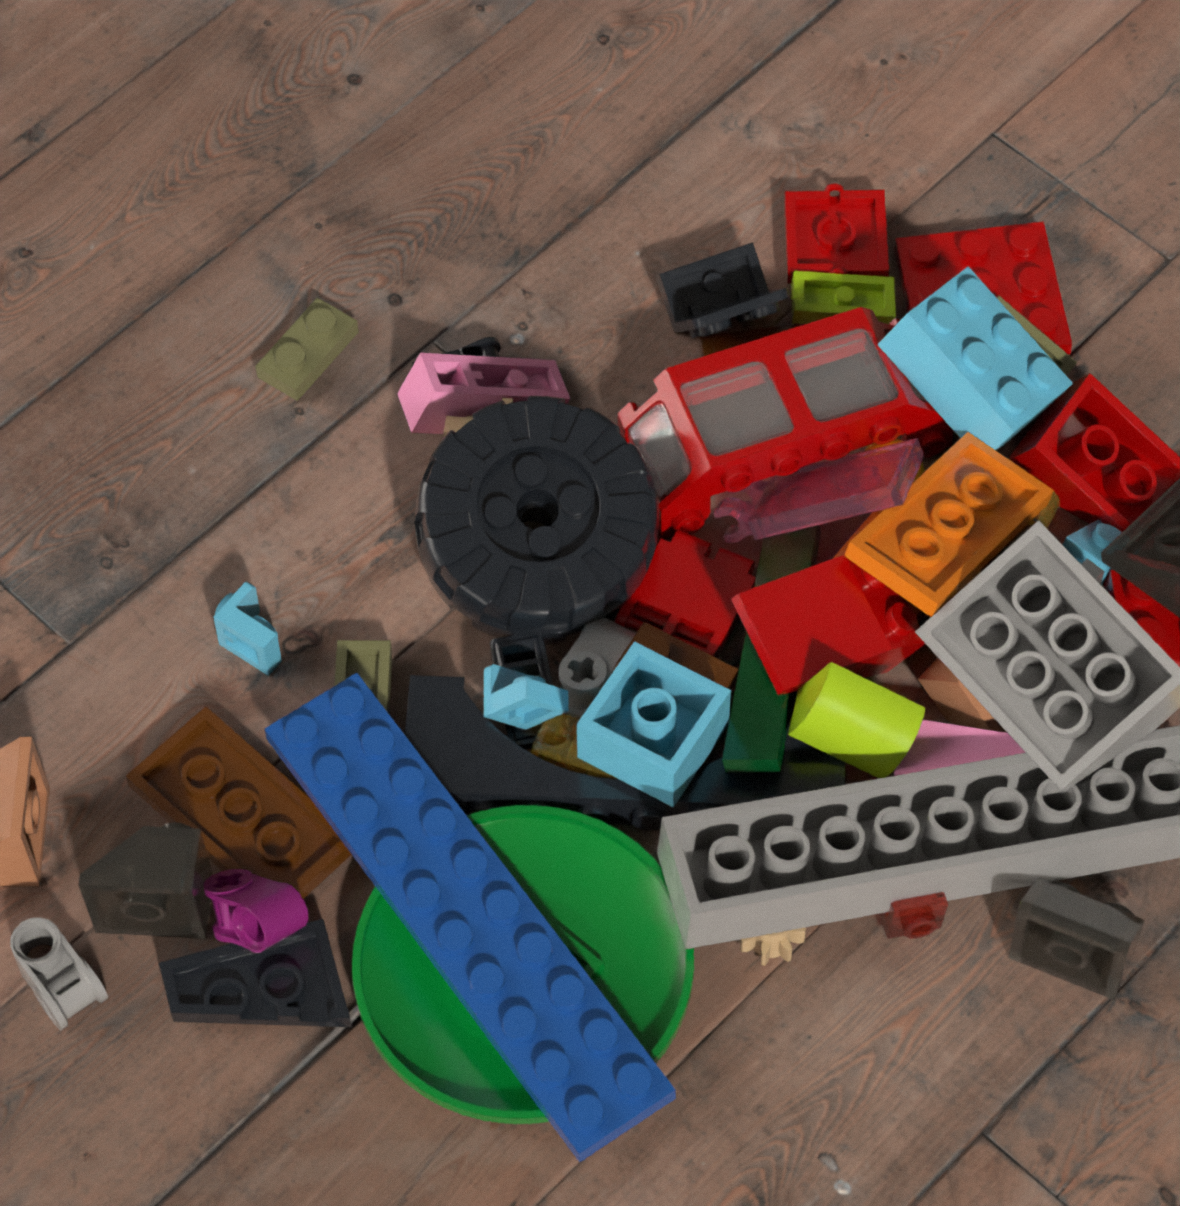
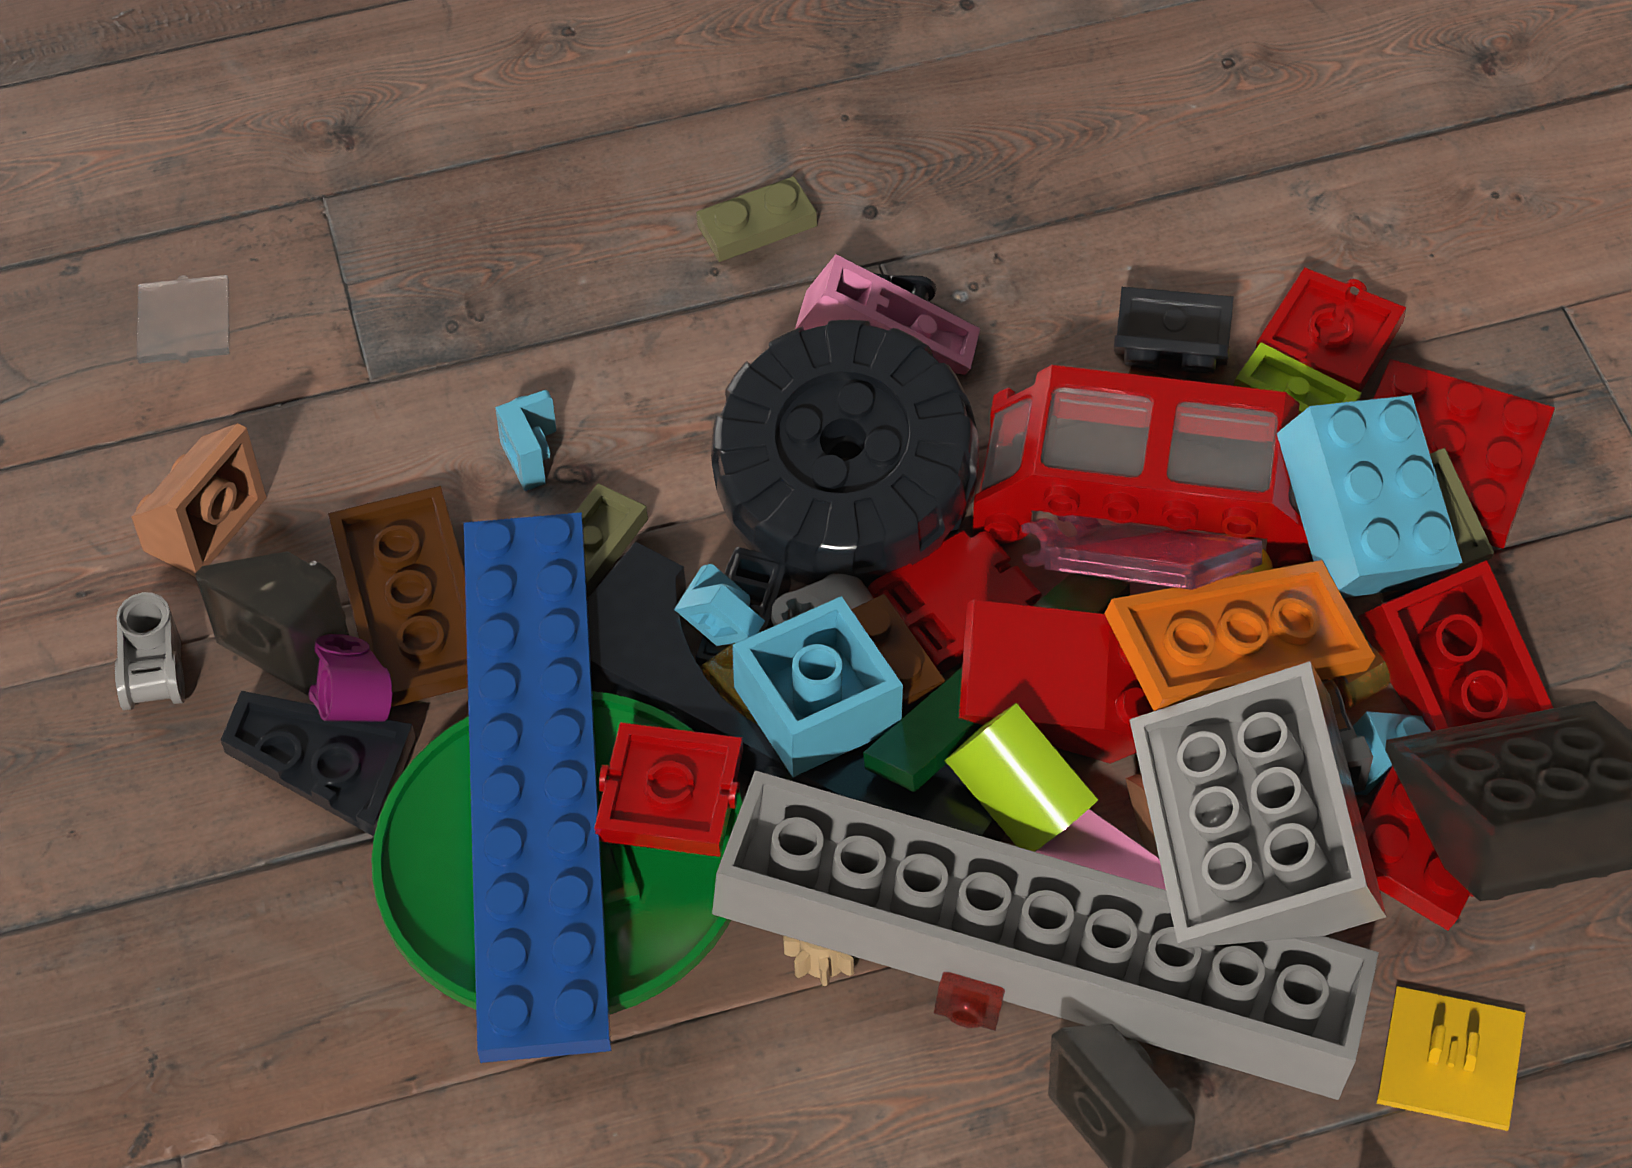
camera: 30 degrees right, 5 degrees down
none -> red plate [594,722,743,857]

